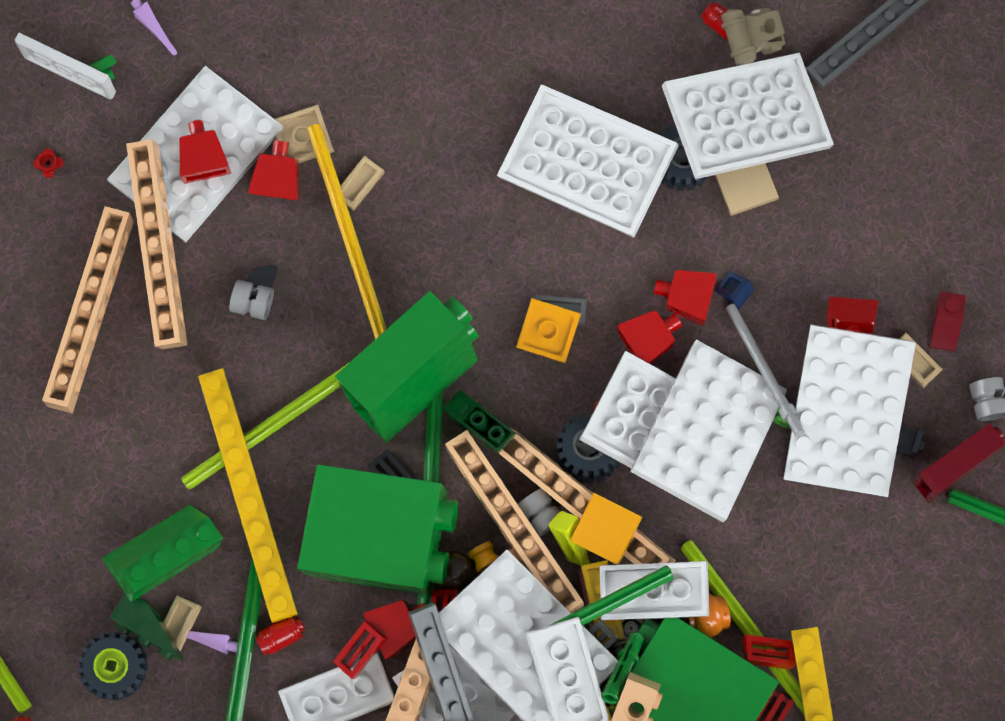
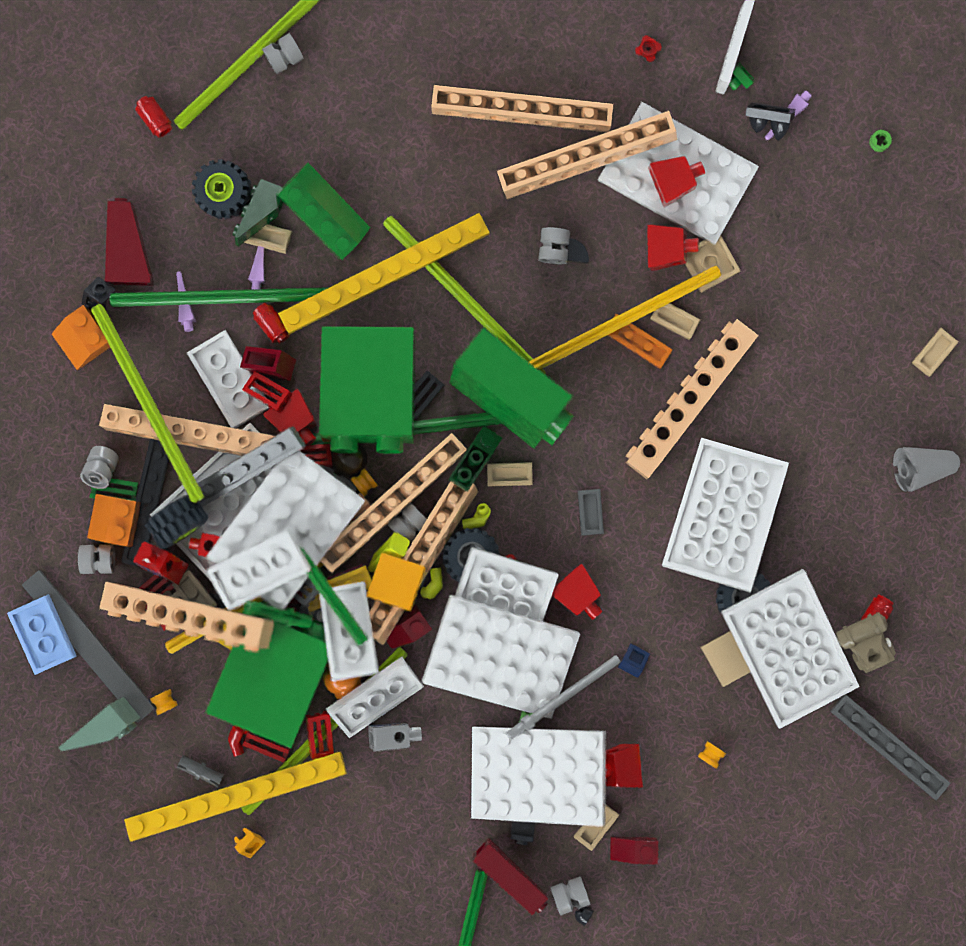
camera: 75 degrees right, 10 degrees up
light orange tile [516,298,581,363] -> none
red torso [653,270,717,326] -> none
none -> dark red slope [240,346,296,381]
none -> white tile [326,657,424,738]
none -> light grey torso [368,723,422,751]
none -> dark red slope [386,605,432,649]
none -> neon yellow arm [420,568,443,599]
none -> neon yellow arm [462,503,491,529]
none -> tan tile [487,462,533,486]
none -> orange tile [608,314,673,369]
none -> light nougat brick [626,319,759,479]
none -> light orange wheel [698,741,726,769]
none -> black tile [746,102,796,141]

